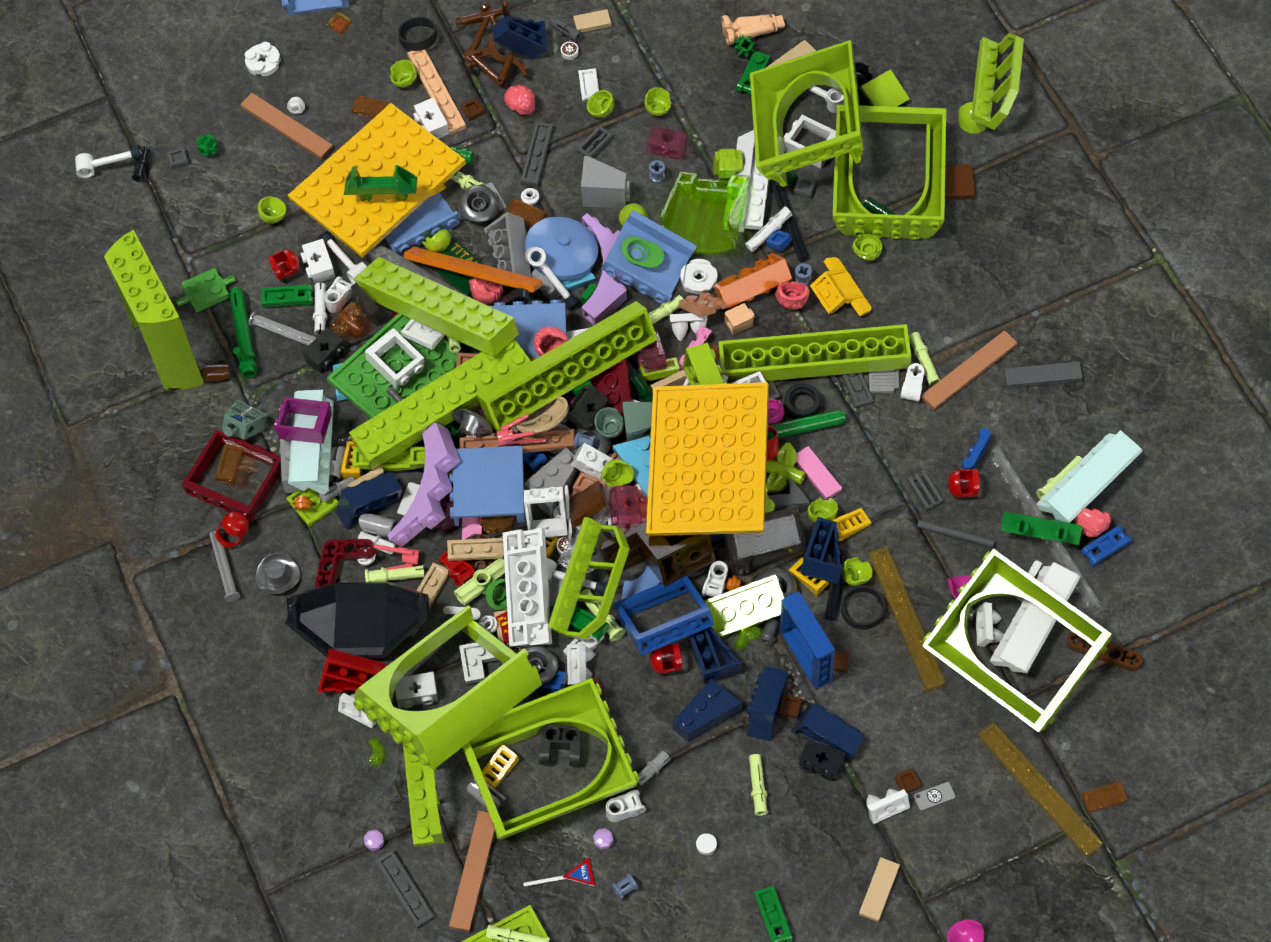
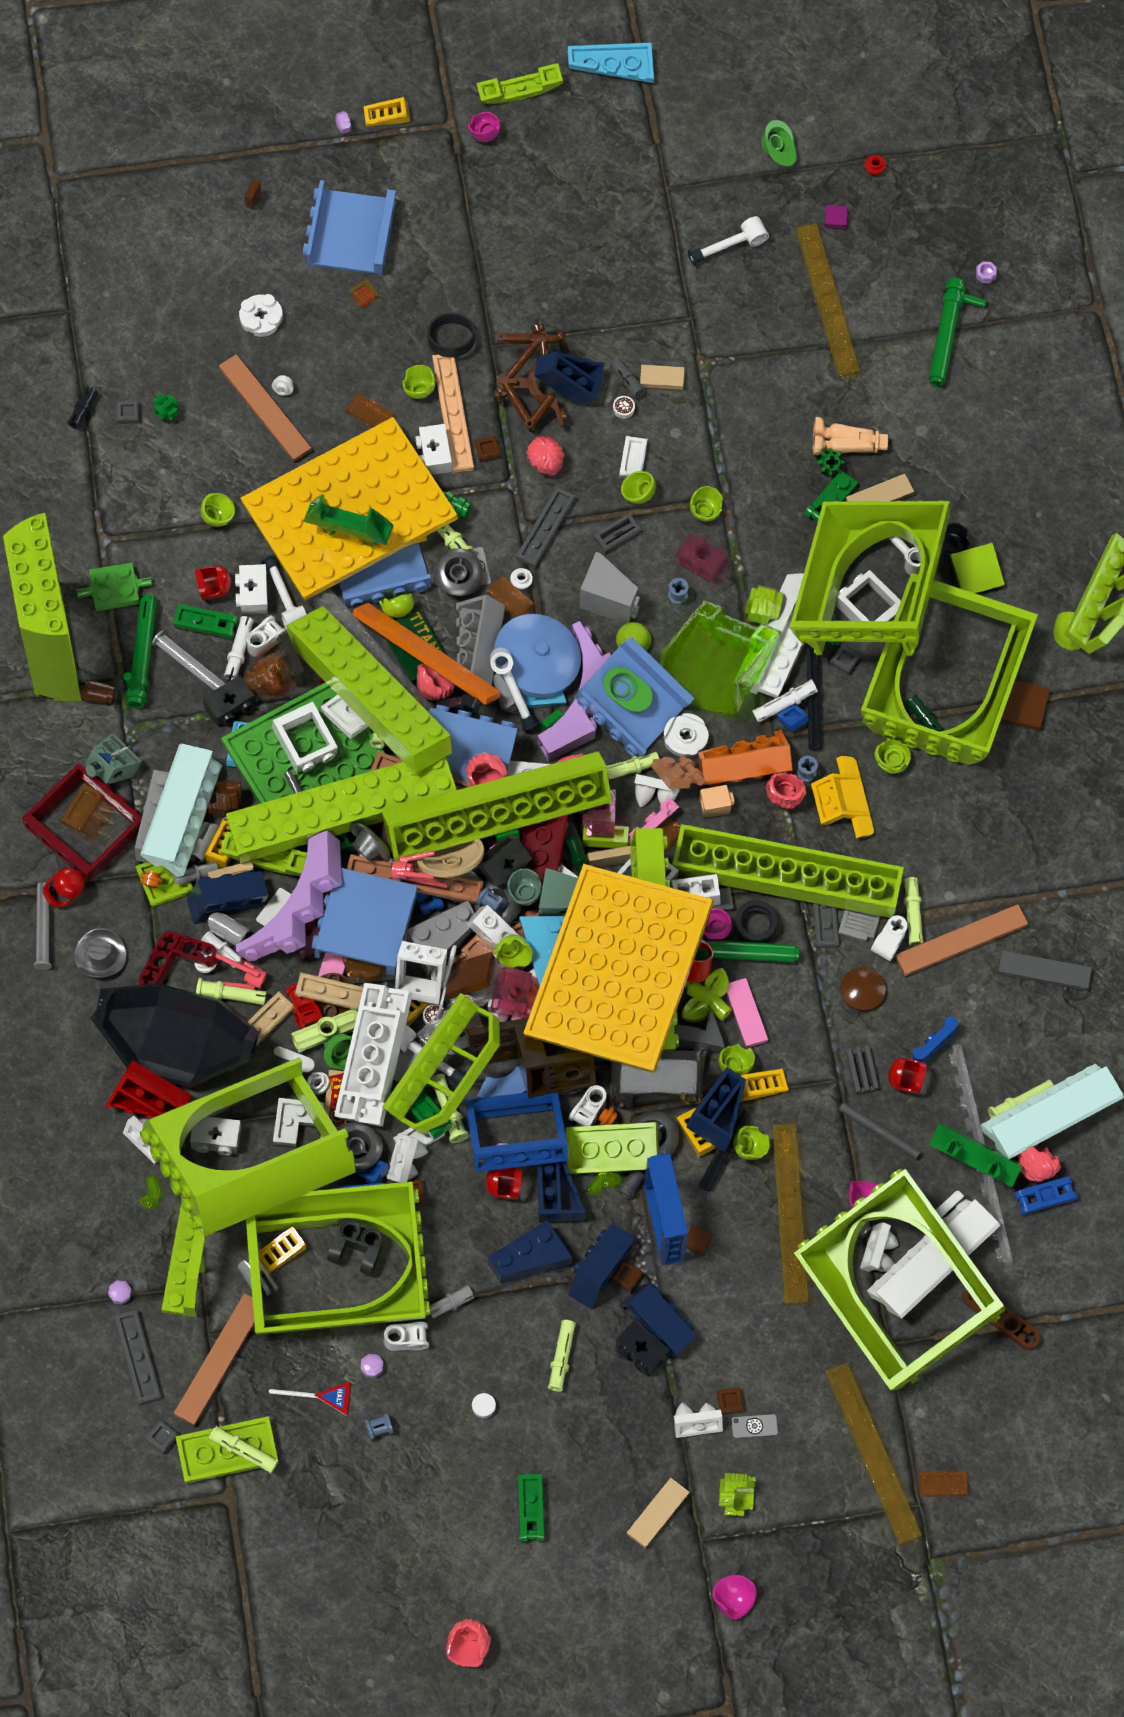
camera: 10 degrees right, 5 degrees up
white piece [75,145,144,178] -> none
magenta window [274,397,332,444] -> none
black tyre [841,585,885,630] -> none
none -> reddish brown hair [208,781,242,815]
none -> lime hair [719,1473,756,1516]
none -> reddish brown dish [840,967,886,1010]

